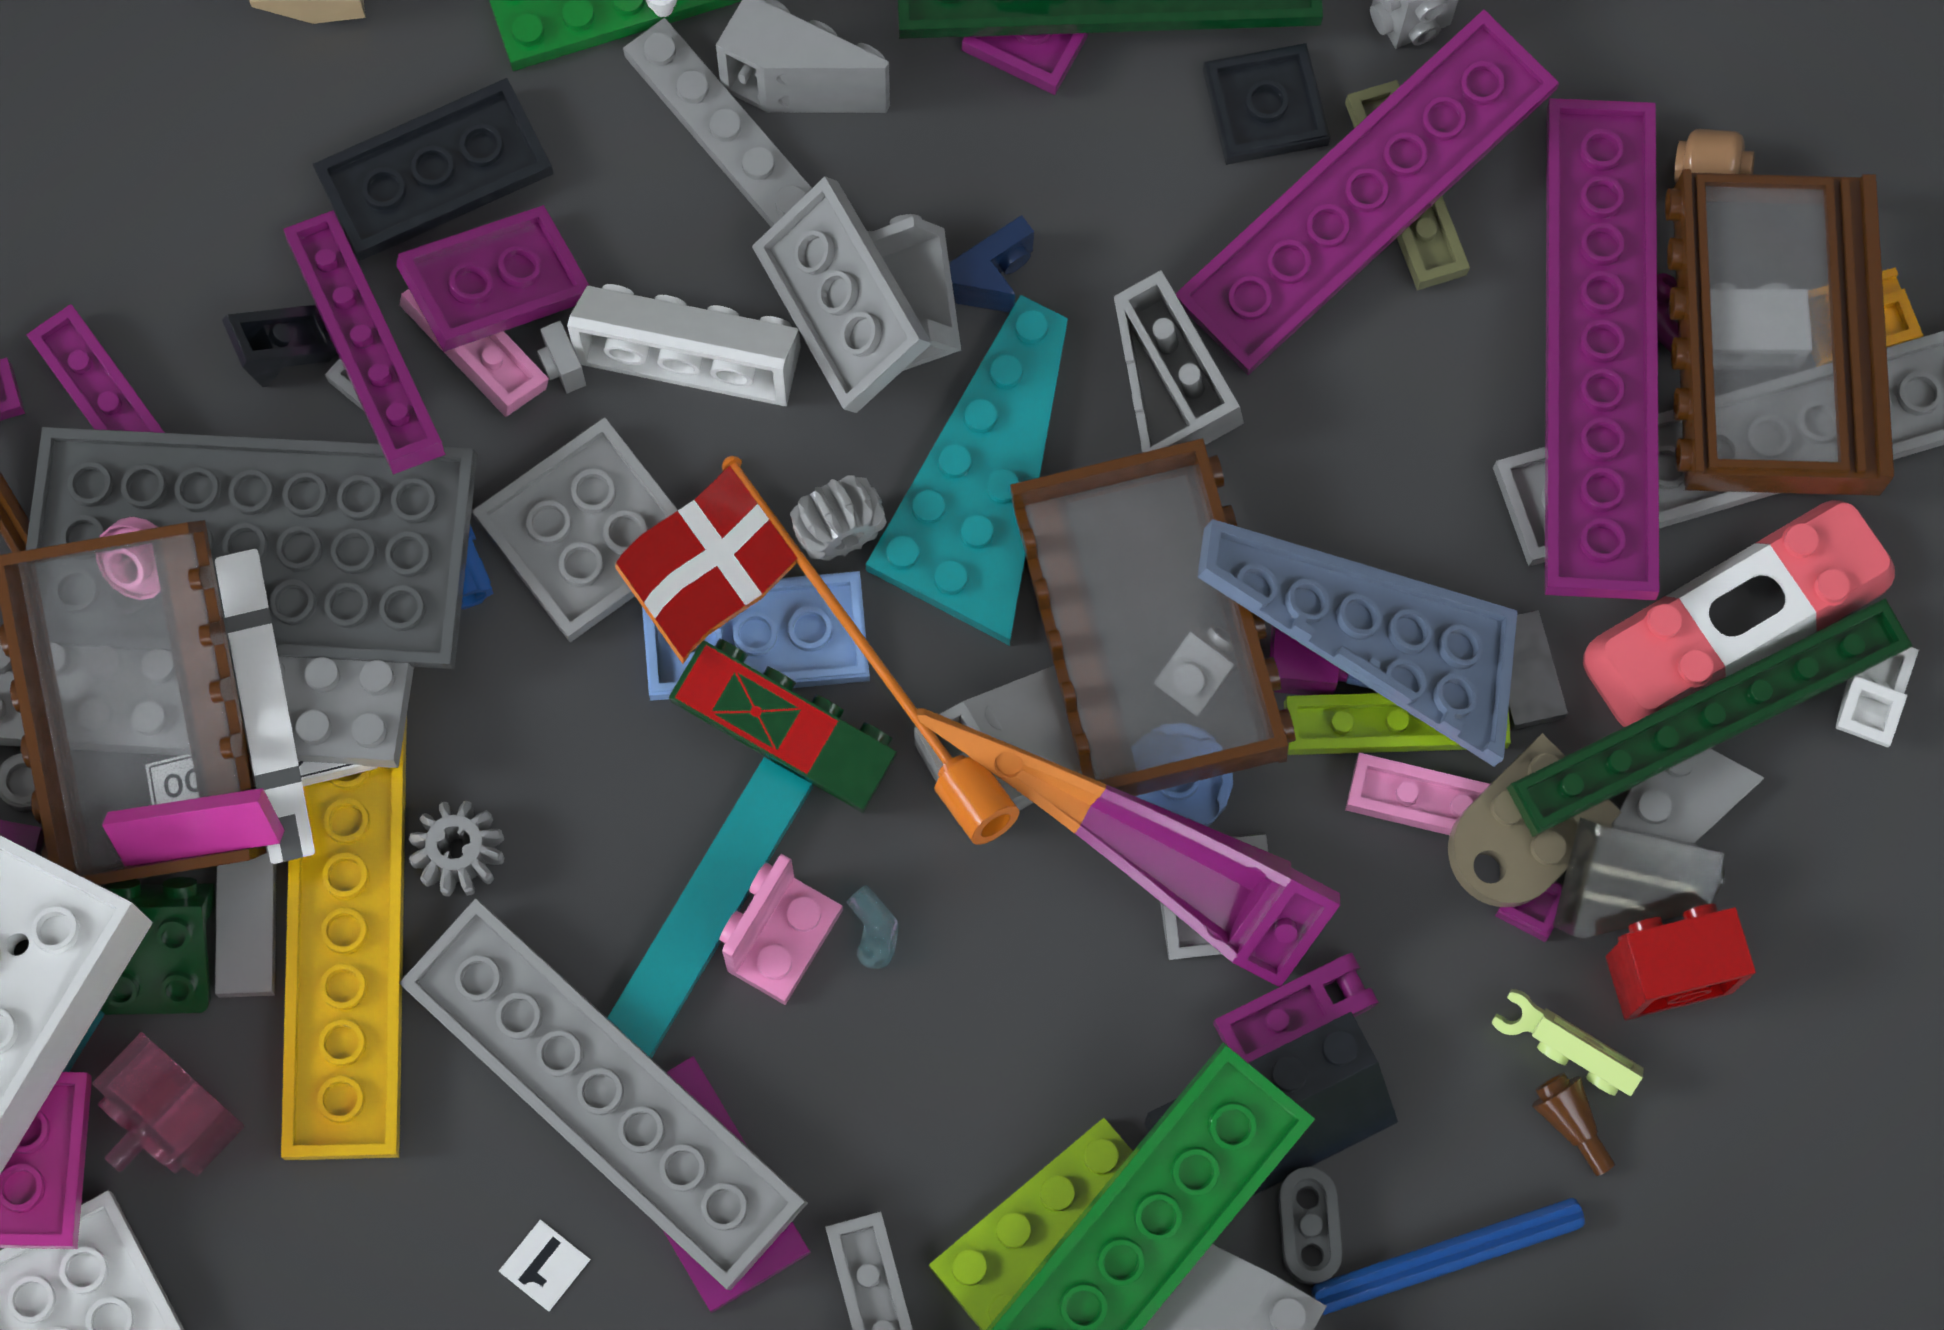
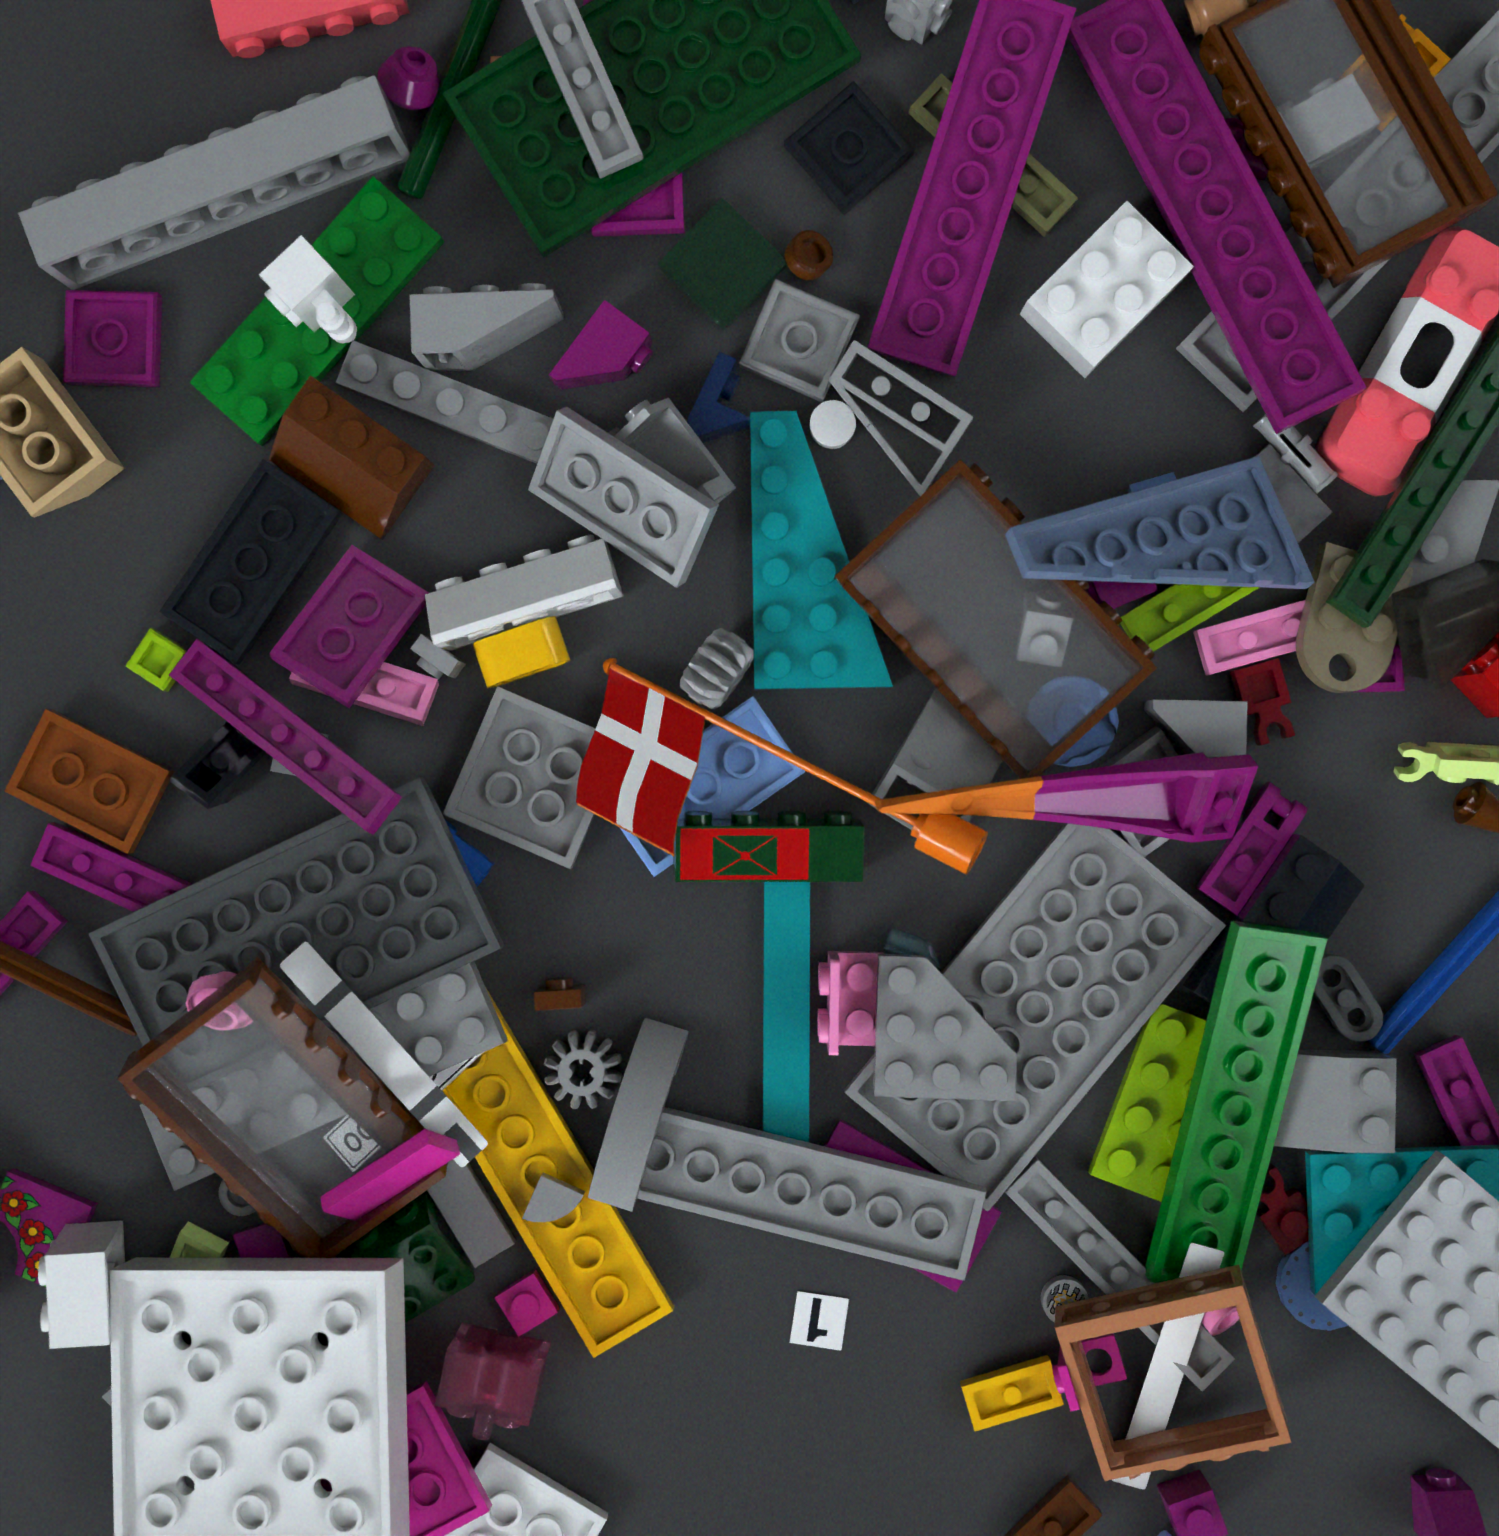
camera: 25 degrees left, 15 degrees up
none -> dark orange plate [4,709,175,854]
none -> lime tile [125,628,187,692]
none -> reddish brown slope [269,375,435,540]
none -> yellow beam [472,616,571,688]
none -> dark pink plate [494,1269,560,1337]
none -> light grey tile [522,1172,585,1222]
none -> reddish brown plate [534,977,586,1011]
none -> magenta slope [549,300,653,390]
none -> light grey slope [588,1018,689,1212]
none -> clear green tile [658,198,787,331]
none -> light grey tile [739,279,860,403]
none -> reddish brown tile [785,230,833,280]
none -> white tile [810,400,856,449]
none -> light grey plate [844,823,1226,1212]
none -> light grey plate [873,954,1017,1101]
none -> white brick [1020,201,1194,378]
none -> light grey slope [1144,699,1247,758]
none -> dark red plate [1230,658,1295,746]
none -> light grey pin [1253,414,1338,494]

